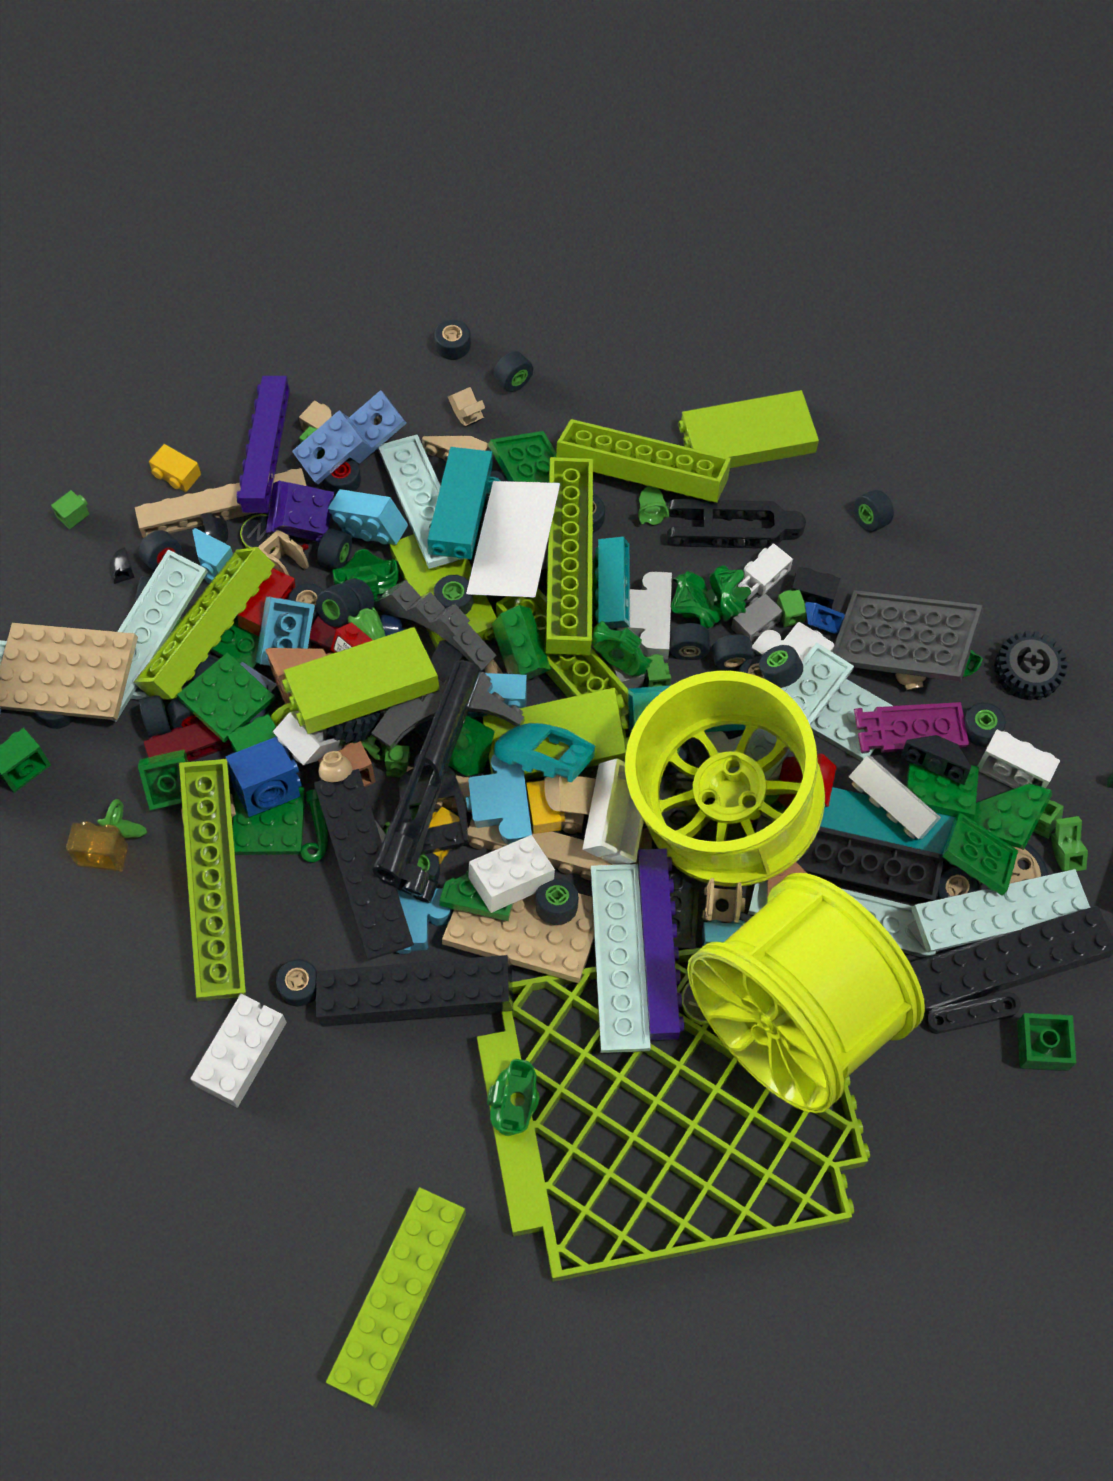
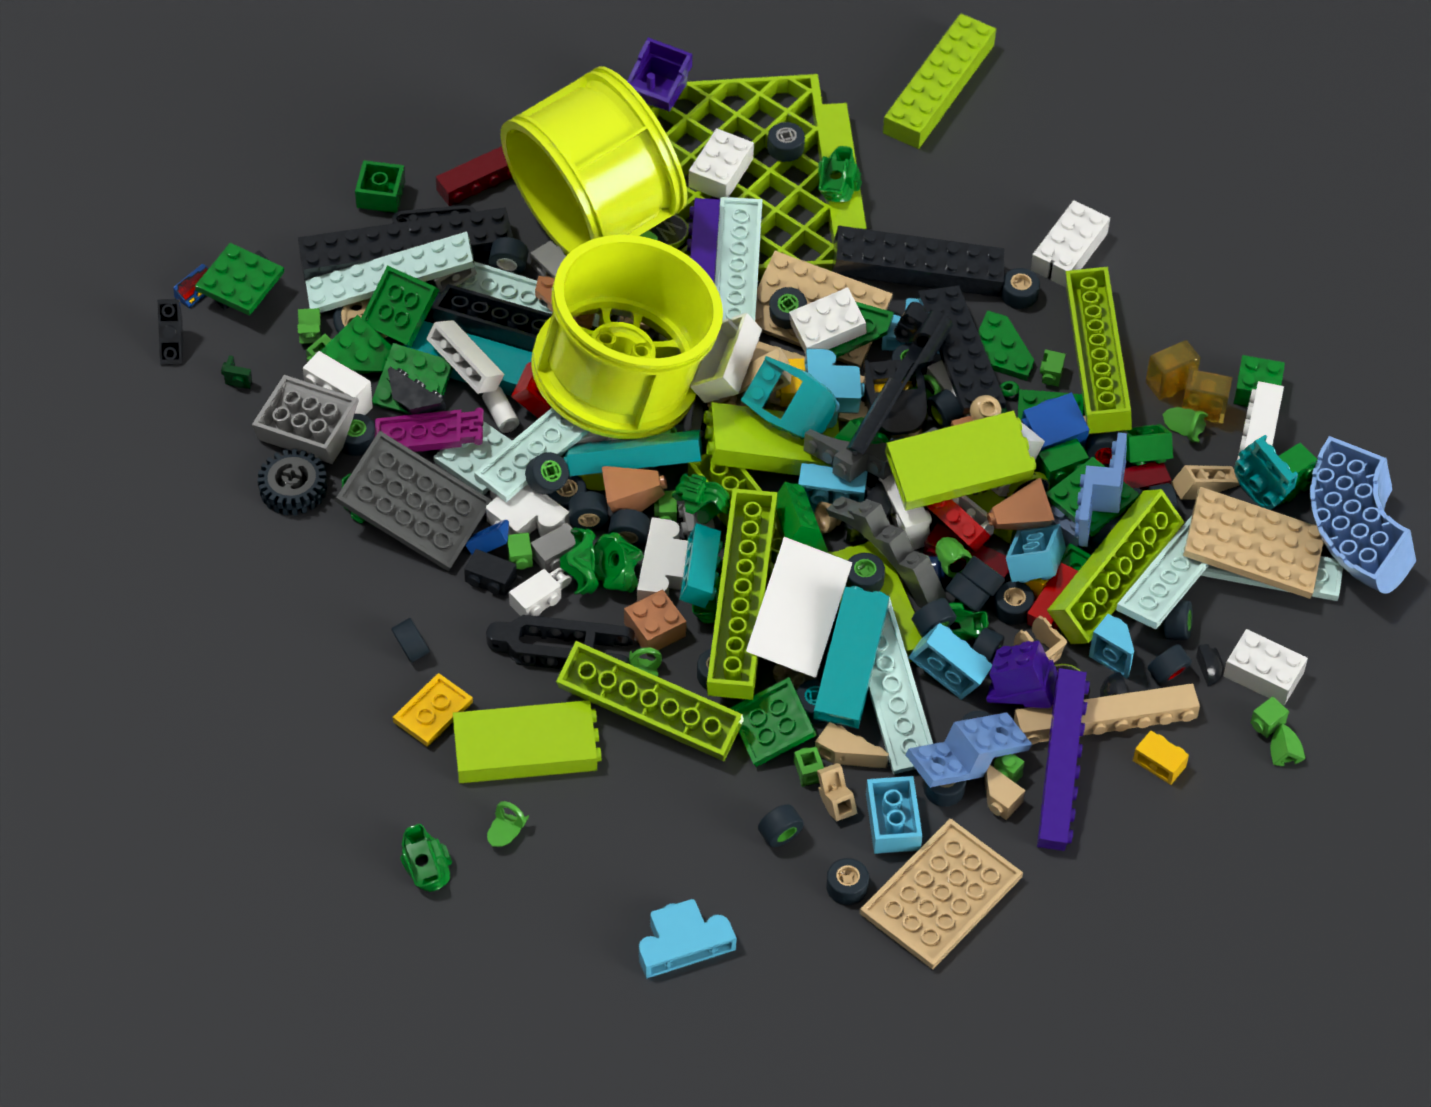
camera: 175 degrees left, 10 degrees down
none -> light grey slope [252,375,359,464]
none -> yellow plate [393,673,473,747]
none -> green piece [400,824,452,891]
none -> dark red brick [436,146,513,206]
none -> white brick [482,387,519,433]
none -> bright green piece [487,801,529,847]
none -> nougat slope [602,466,668,513]
none -> nougat brick [624,589,686,656]
none -> dark purple piece [627,38,693,112]
none -> medium azure brick [639,899,737,979]
none -> white brick [689,128,754,199]
none -> black wheel [767,122,805,162]
none -> bright green brick [794,747,824,786]
none -> tan plate [860,818,1023,970]
none -> medium azure brick [866,776,922,854]
none -> black wheel [912,598,957,637]
none -> black wheel [927,389,965,429]
none -> green plate [978,310,1034,381]
none -> bright green brick [1039,349,1066,387]
none -> medium blue bracket [1075,433,1127,547]
none -> clear yellow brick [1145,340,1201,400]
none -> tan slope [1171,465,1240,499]
none -> white brick [1223,629,1308,706]
none -> green brick [1233,355,1285,406]
none -> teal slope [1234,435,1298,510]
none -> white piece [1237,381,1284,460]
none -> bright green brick [1270,723,1306,766]

